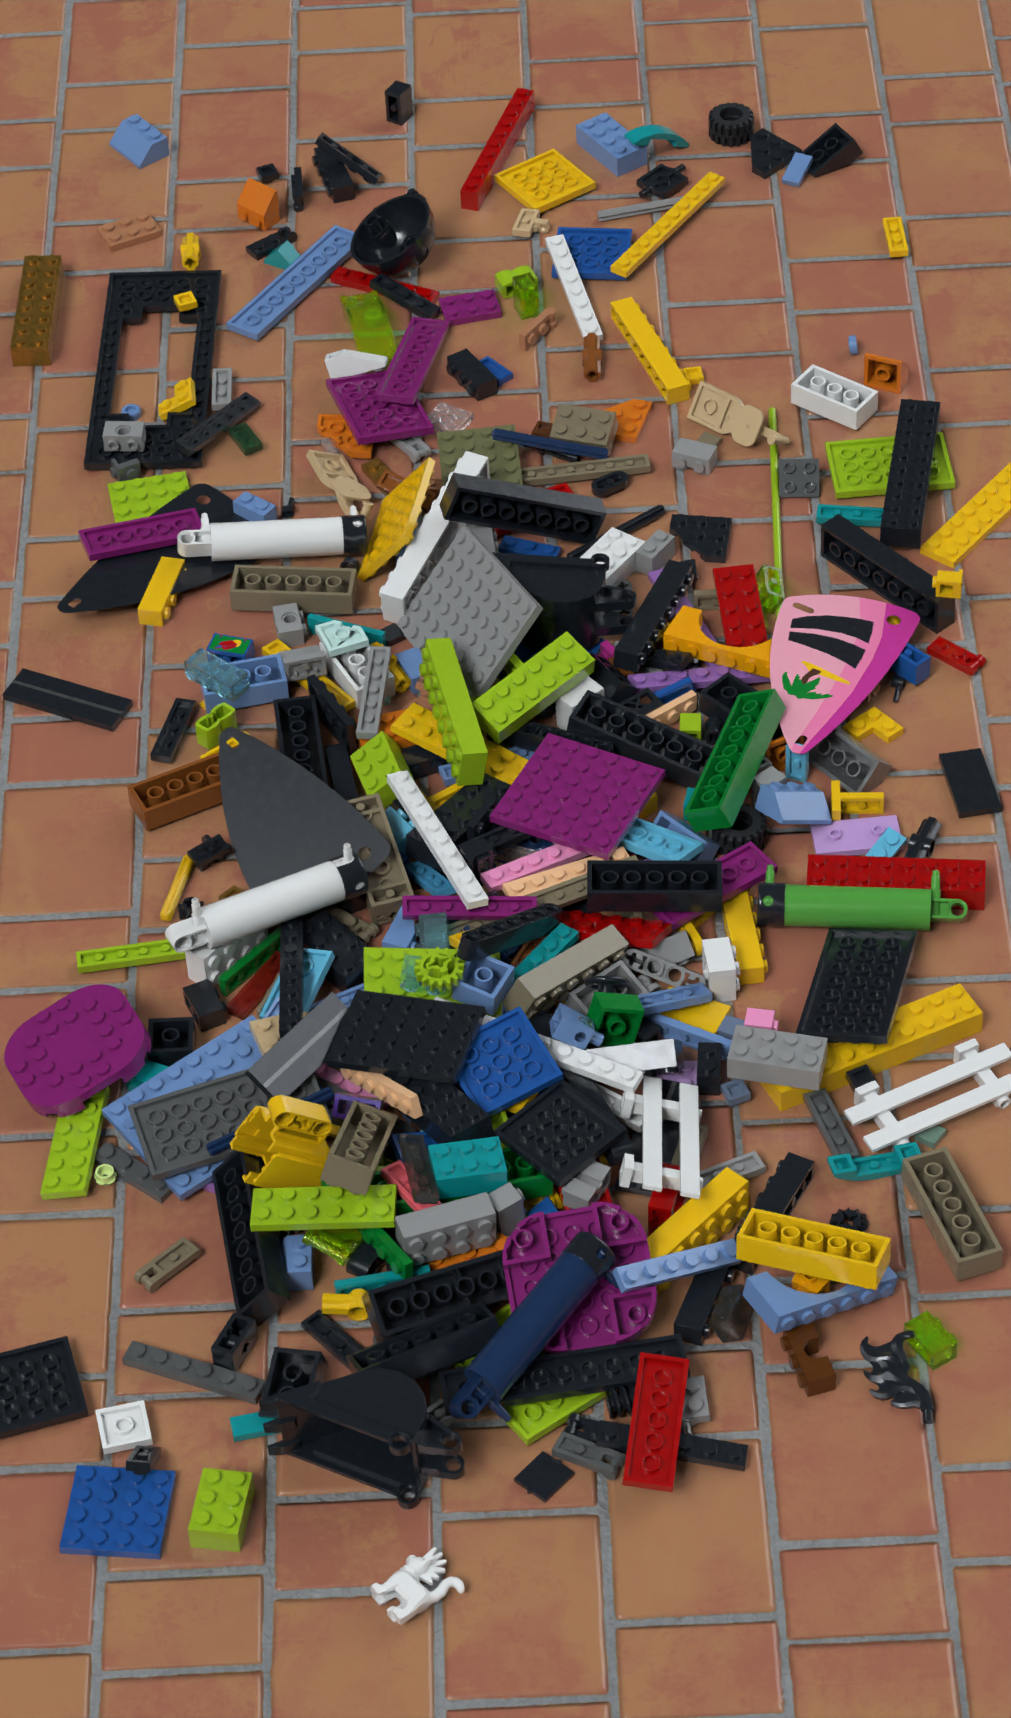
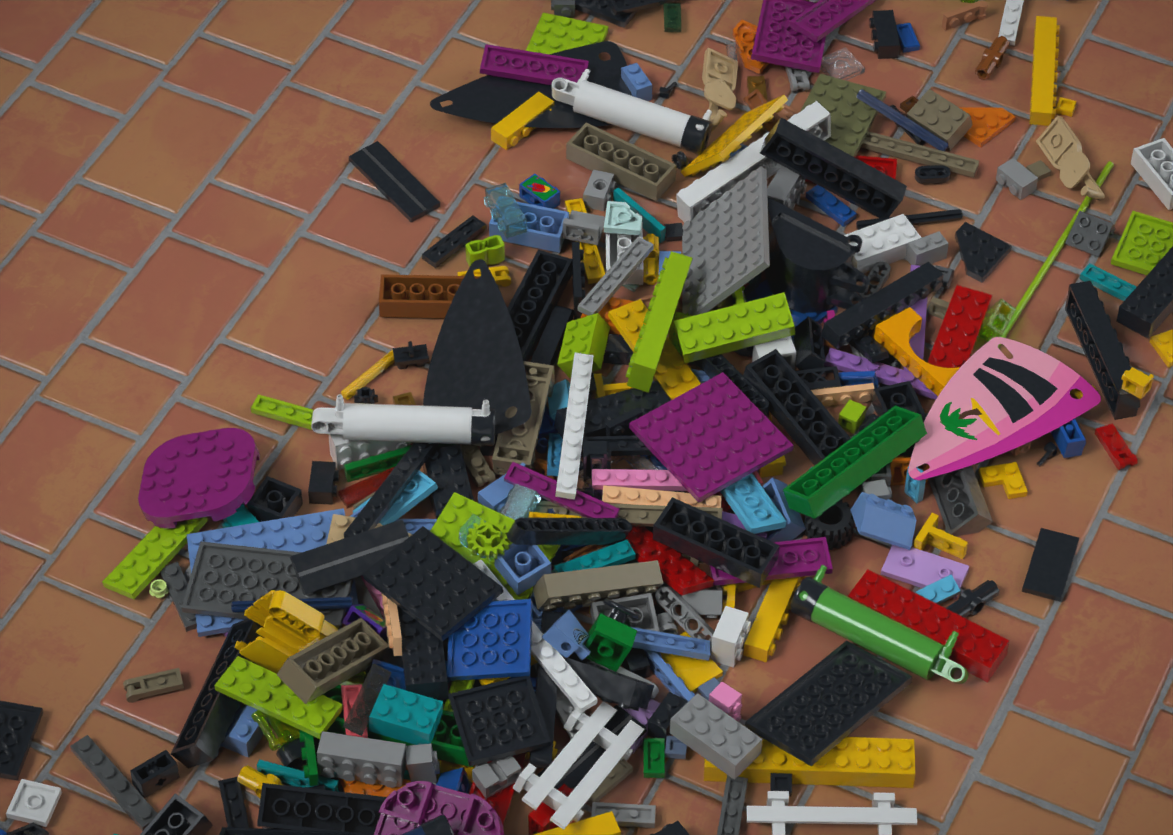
camera: 25 degrees right, 5 degrees up
none -> green plate [643,738,665,778]

